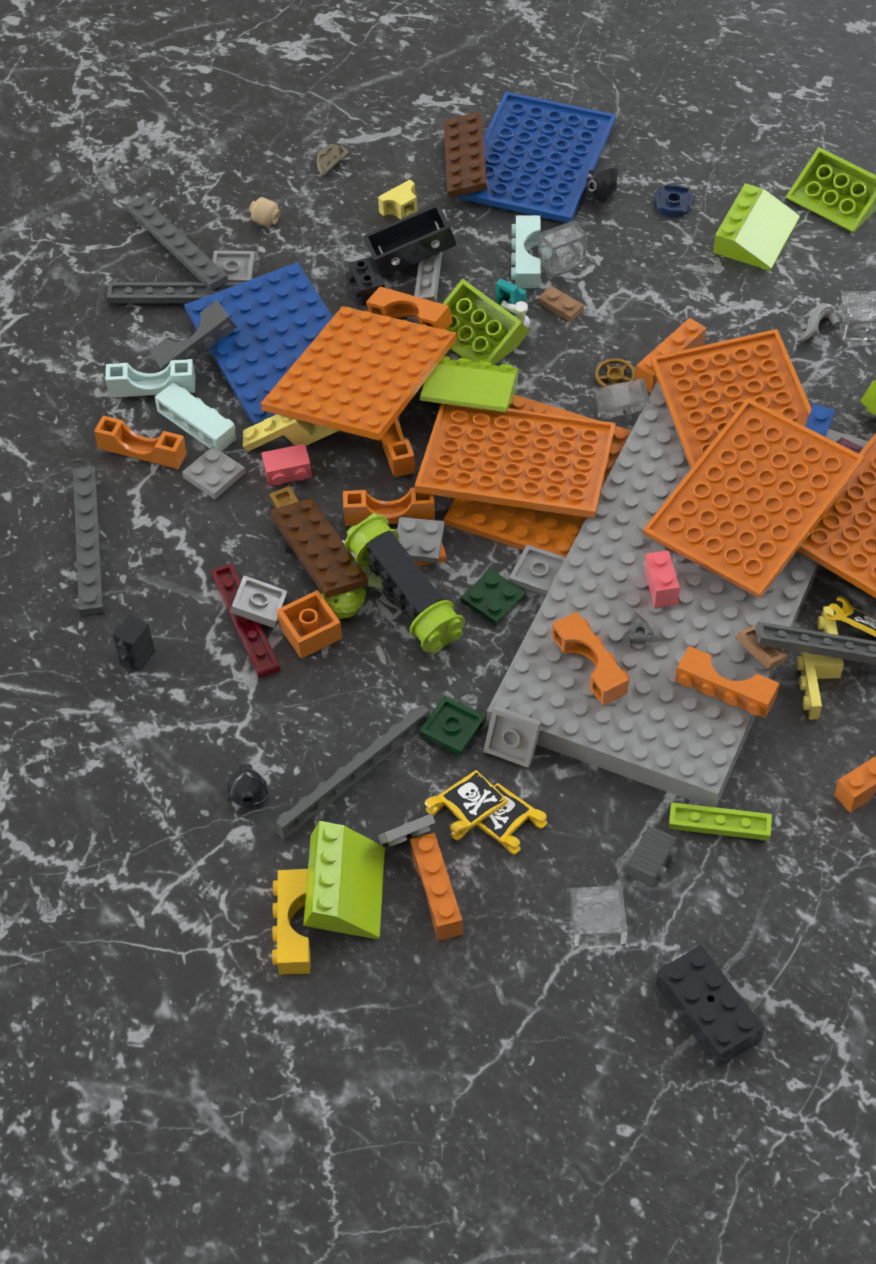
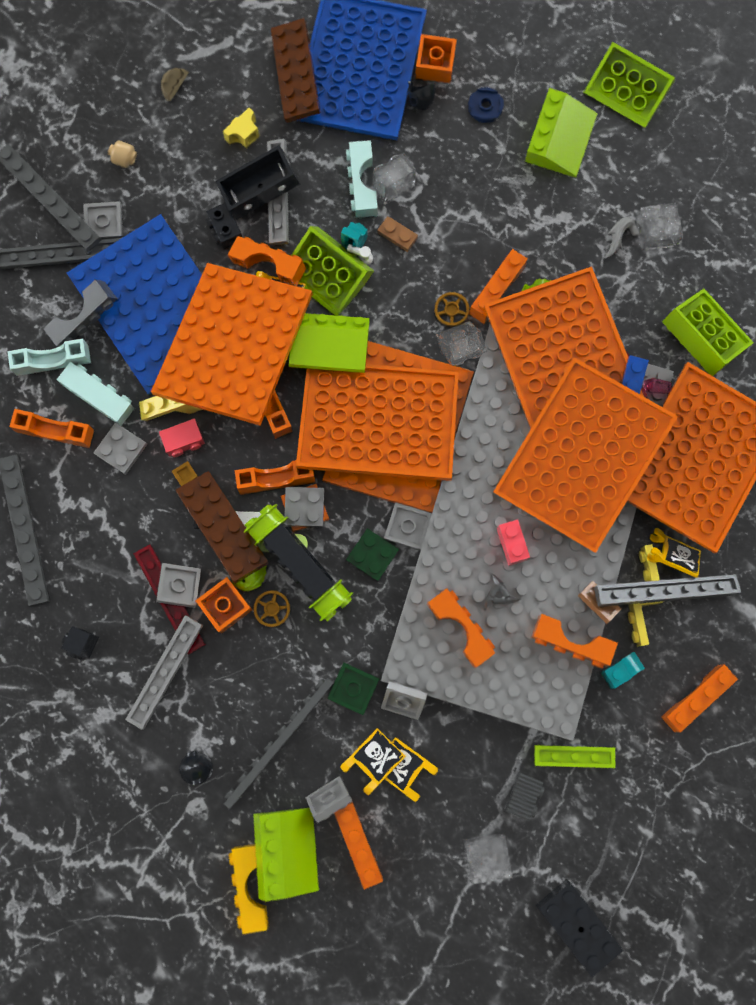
camera: 10 degrees left, 25 degrees up
none -> light grey plate [125,615,203,730]
none -> pearl gold wheel [254,590,290,627]
none -> orange brick [415,34,457,83]
none -> teal arch [600,652,645,689]

